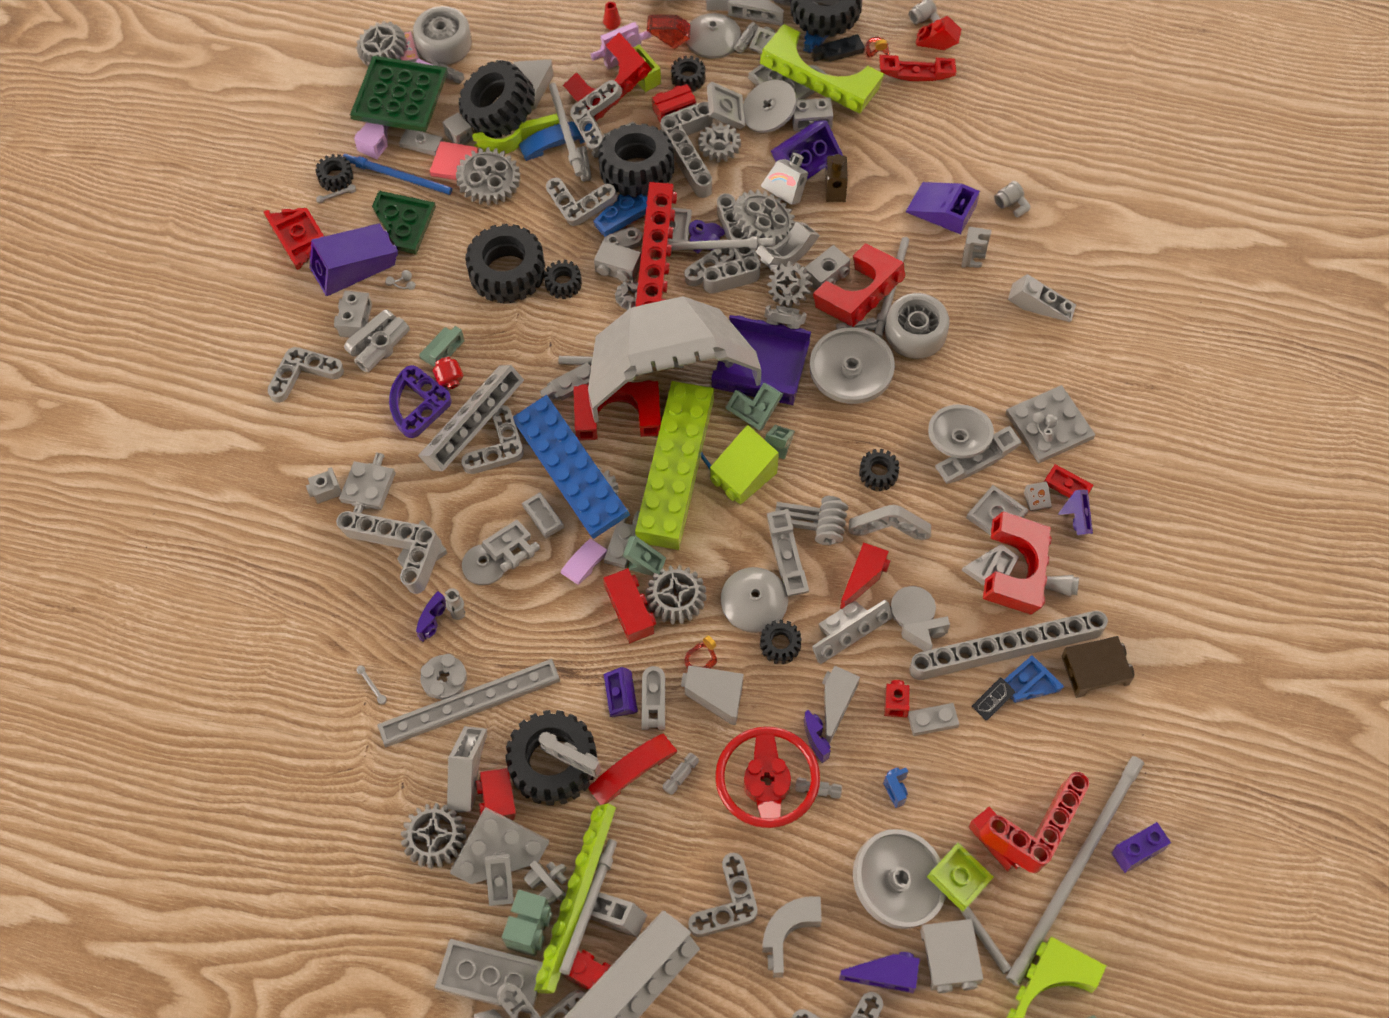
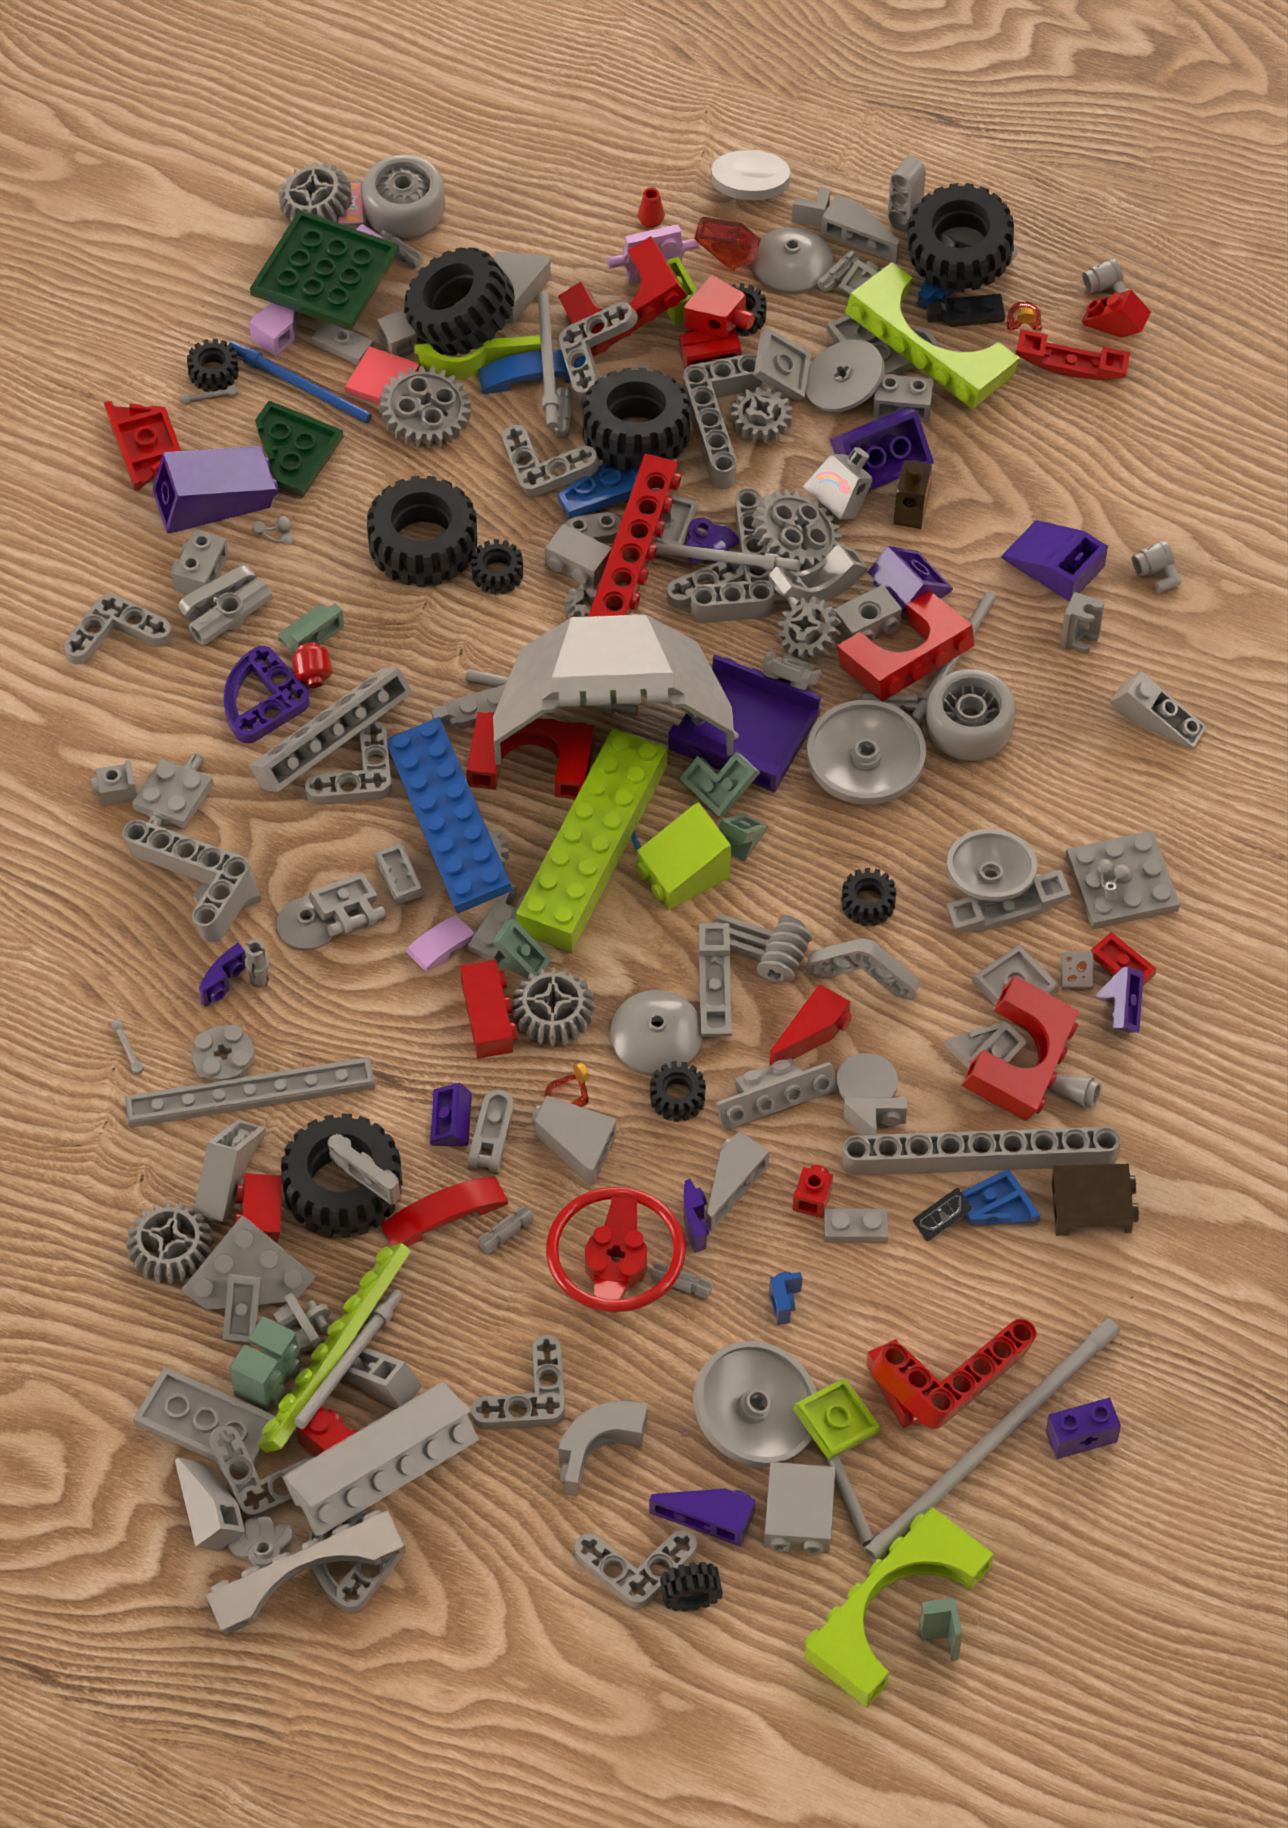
camera: 10 degrees right, 5 degrees down
none -> torso [684,275,755,338]
none -> slope [867,546,953,612]

